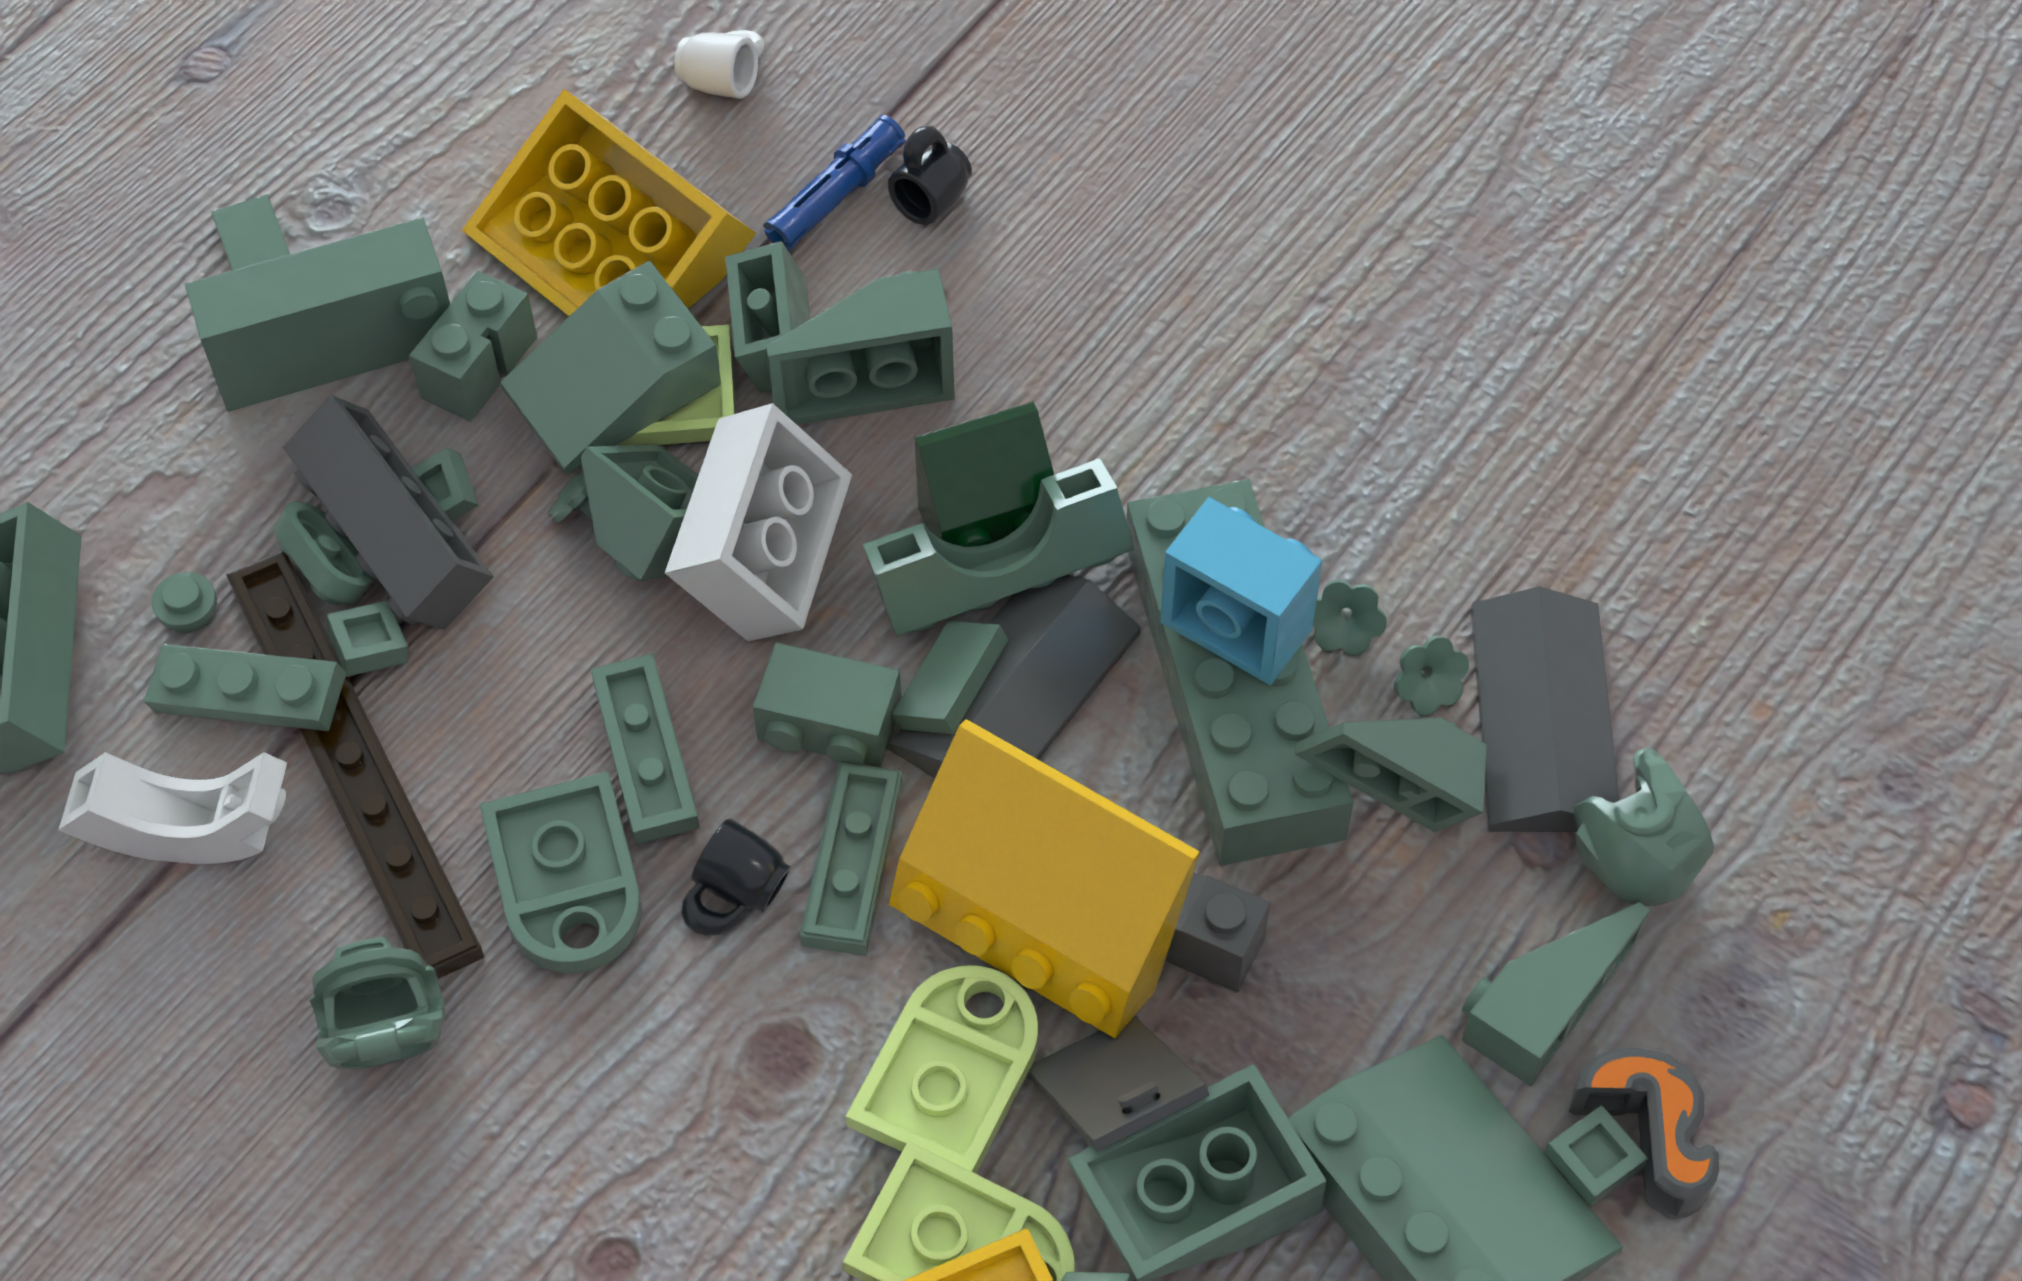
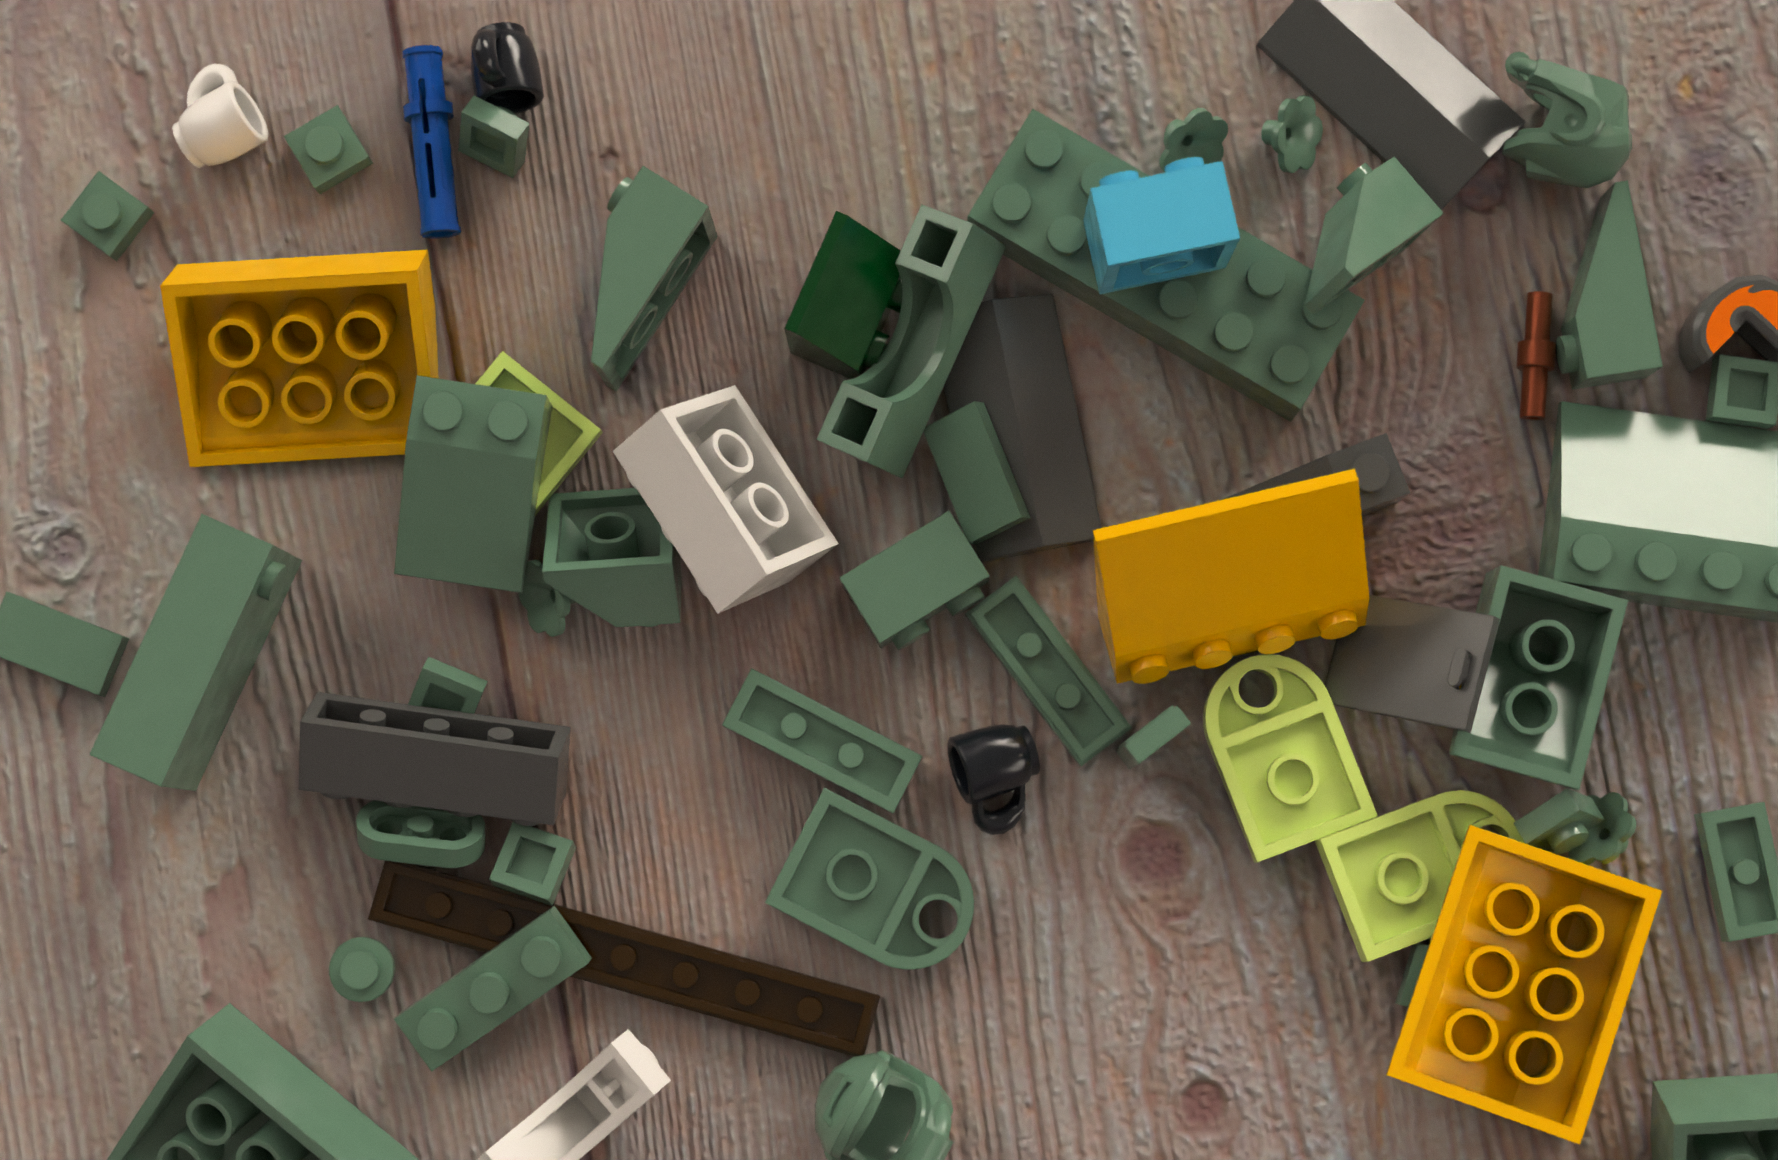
camera: 40 degrees left, 25 degrees up
sand green piece [409,270,537,422] -> none
sand green brick [725,241,811,393] -> none
none -> sand green plate [61,171,154,262]
none -> sand green plate [284,105,373,194]
none -> sand green plate [458,96,529,178]
none -> sand green tile [1116,705,1192,770]
none -> copper bar [1516,291,1556,420]

